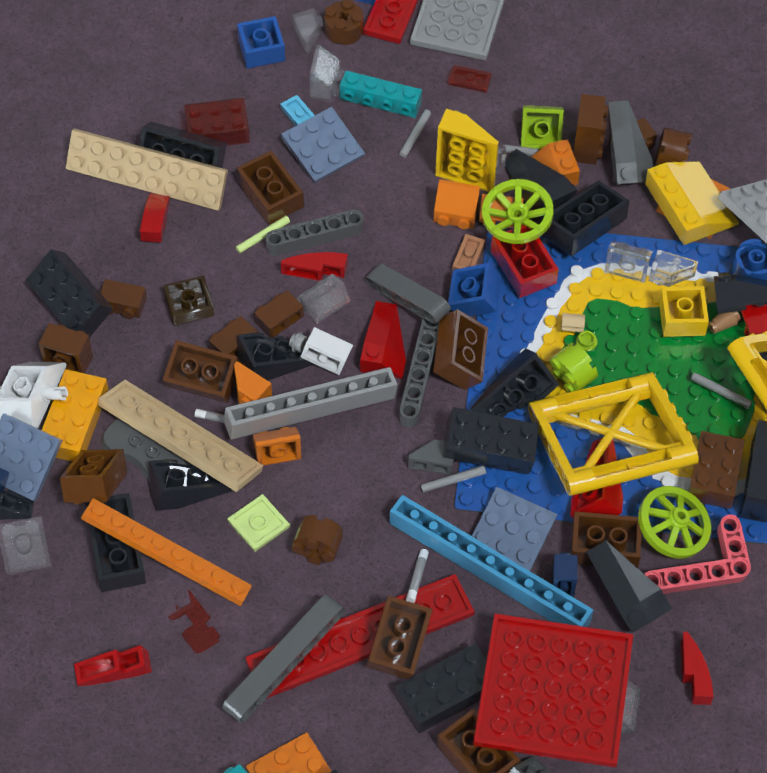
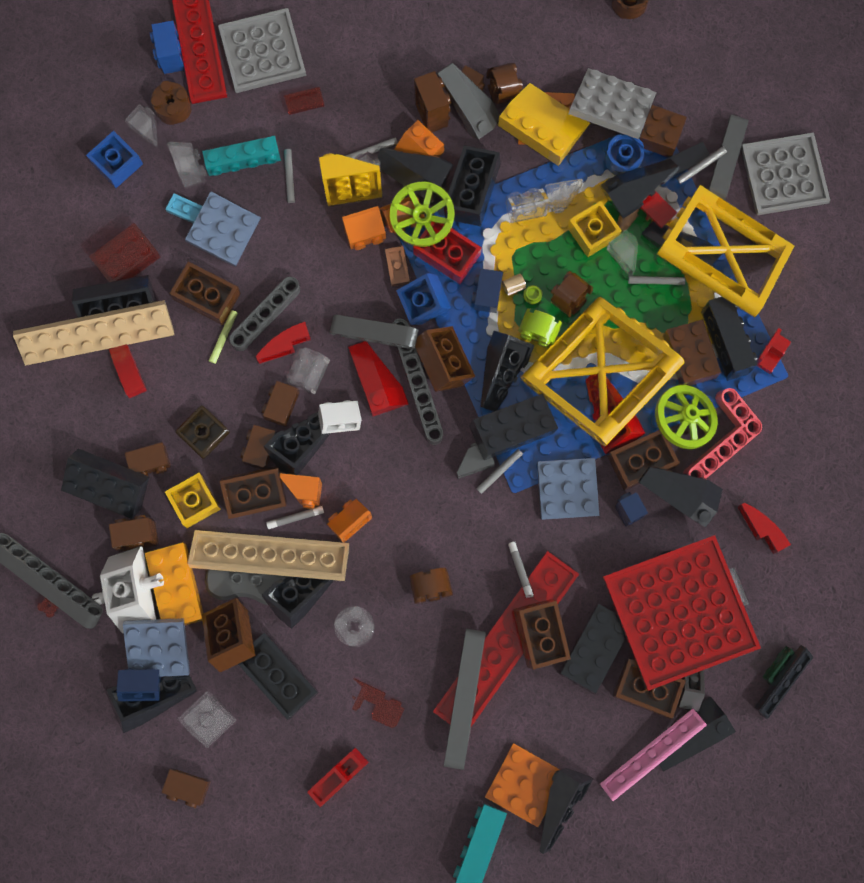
camera: 30 degrees left, 20 degrees up
orange plate [81,498,252,606] -> none
light grey brick [224,367,398,440] -> none
yellowish green tile [227,494,290,552] -> none
light grey plate [289,332,307,353] -> none
dark azure brick [389,495,594,627] -> none
lime slope [521,105,564,149] -> none
none -> yellow brick [165,473,221,528]
none -> clear brick [334,606,375,647]
none -> dark blue brick [471,269,503,313]
none -> reddish brown brick [551,271,593,317]
none -> clear slope [607,230,638,276]

